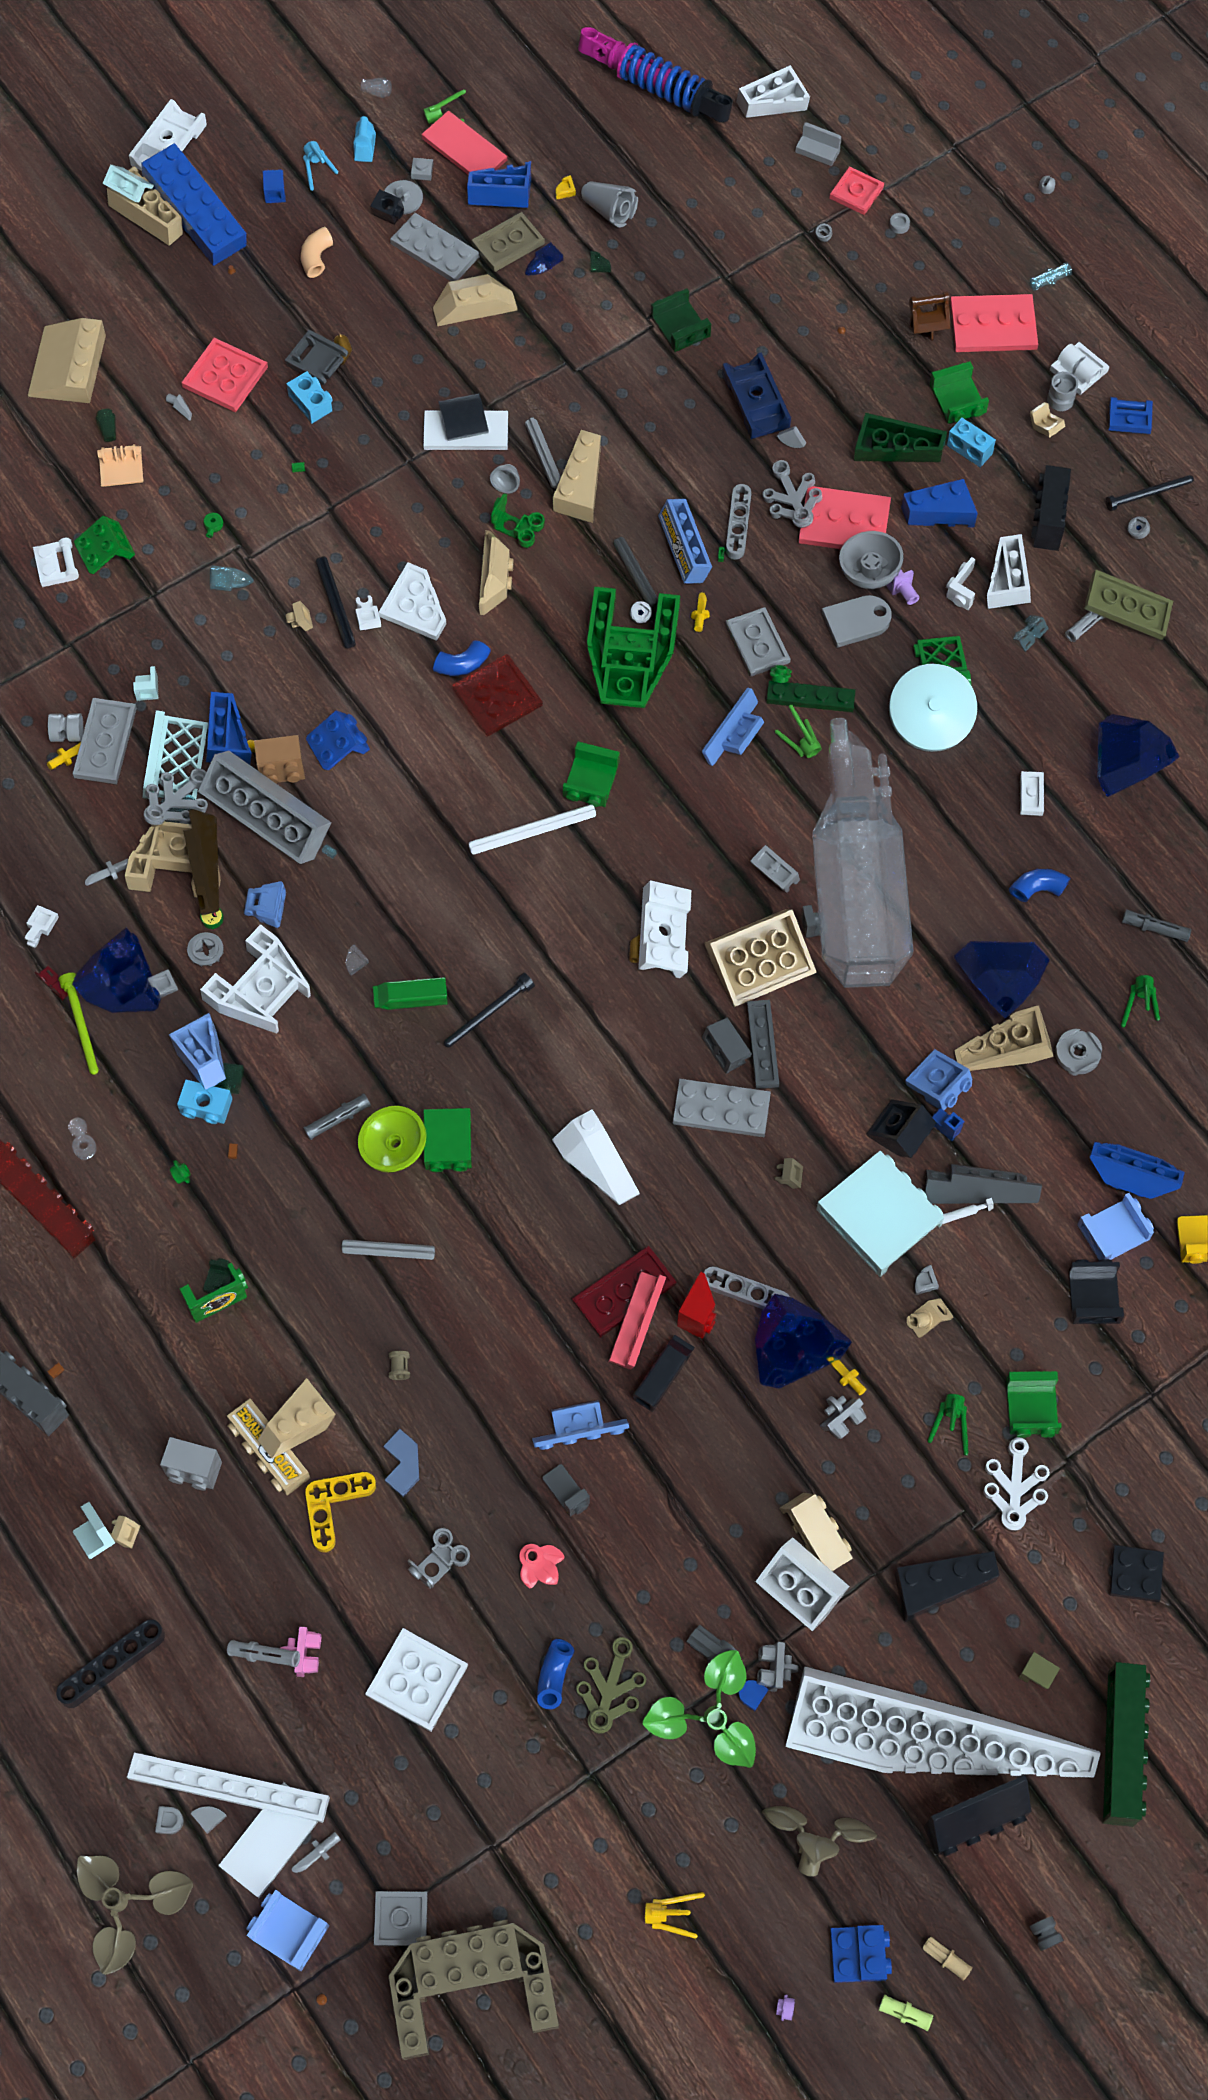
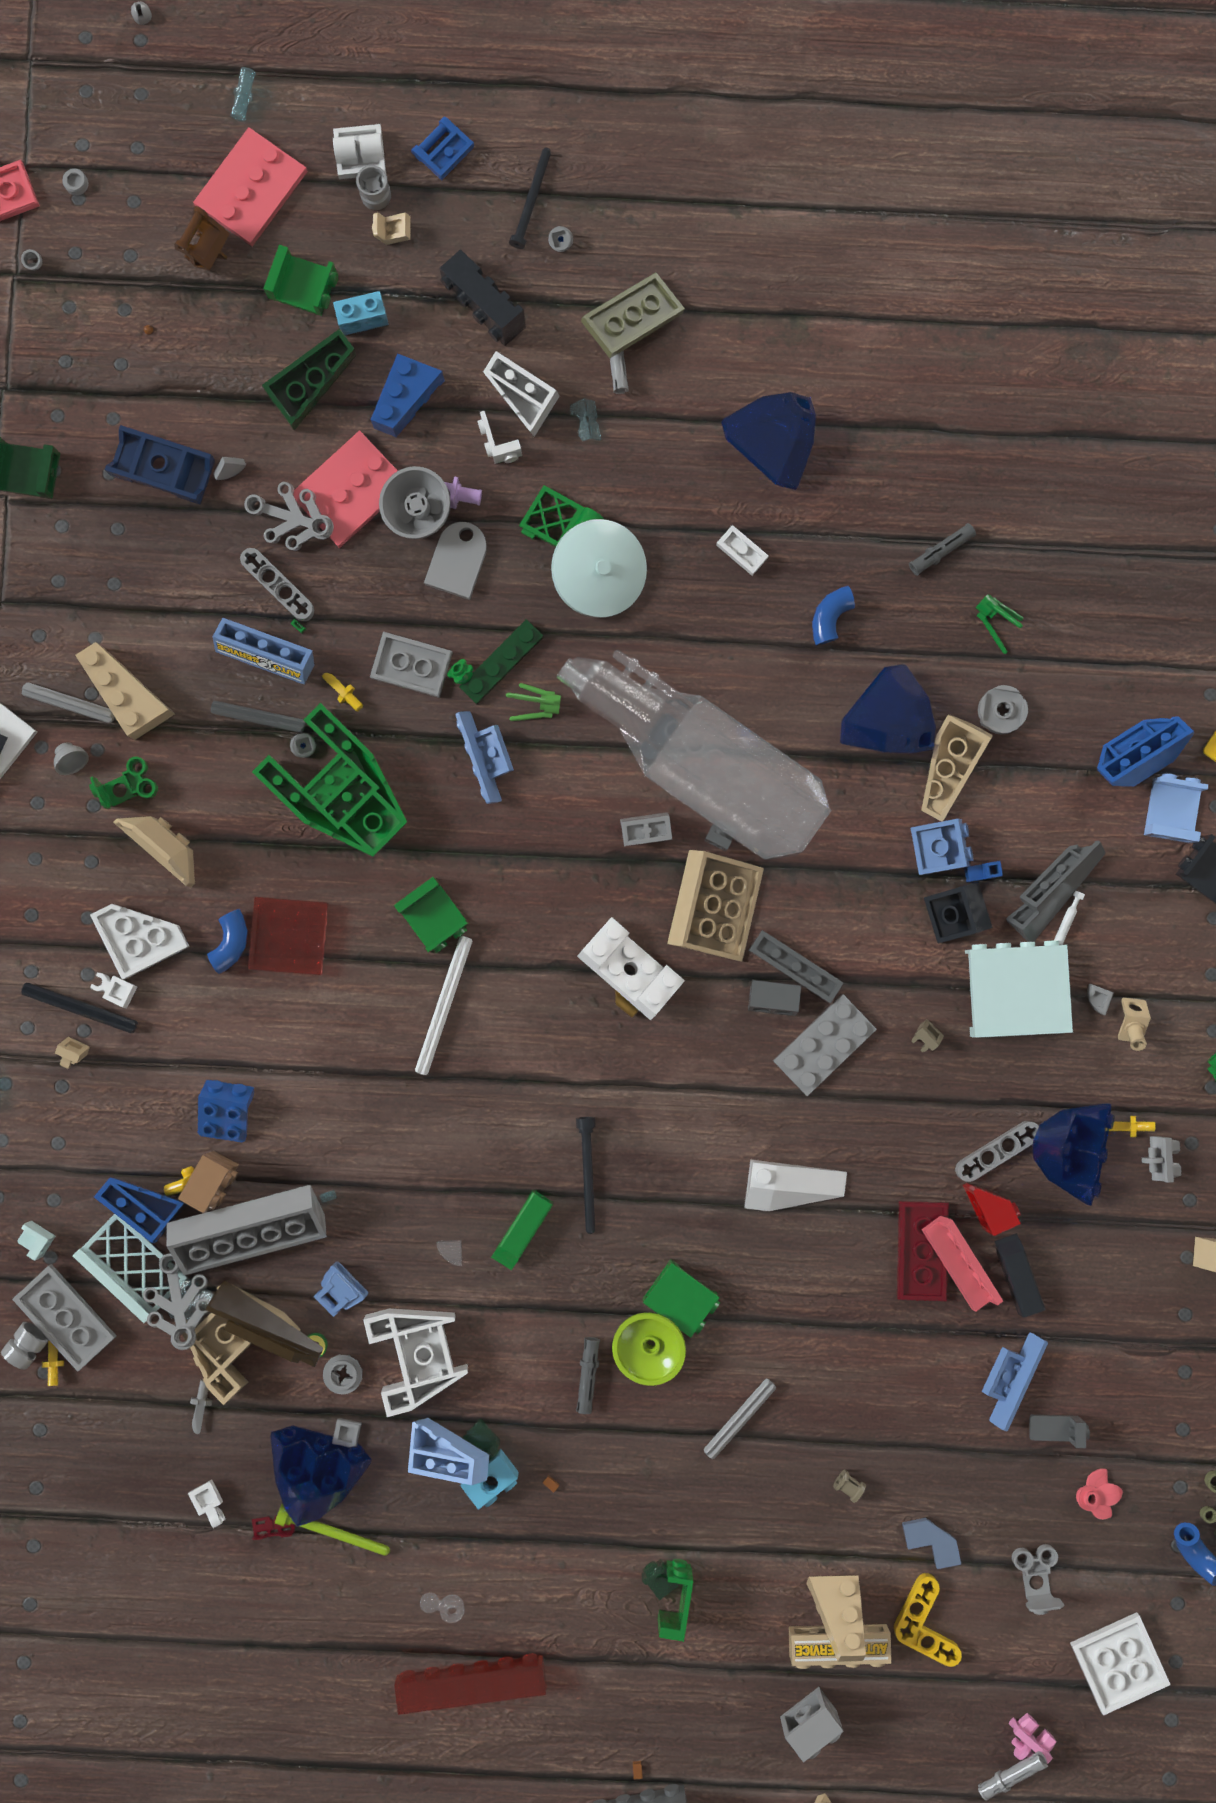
camera: 55 degrees left, 20 degrees up
green plate [170,1160,191,1184] -> none

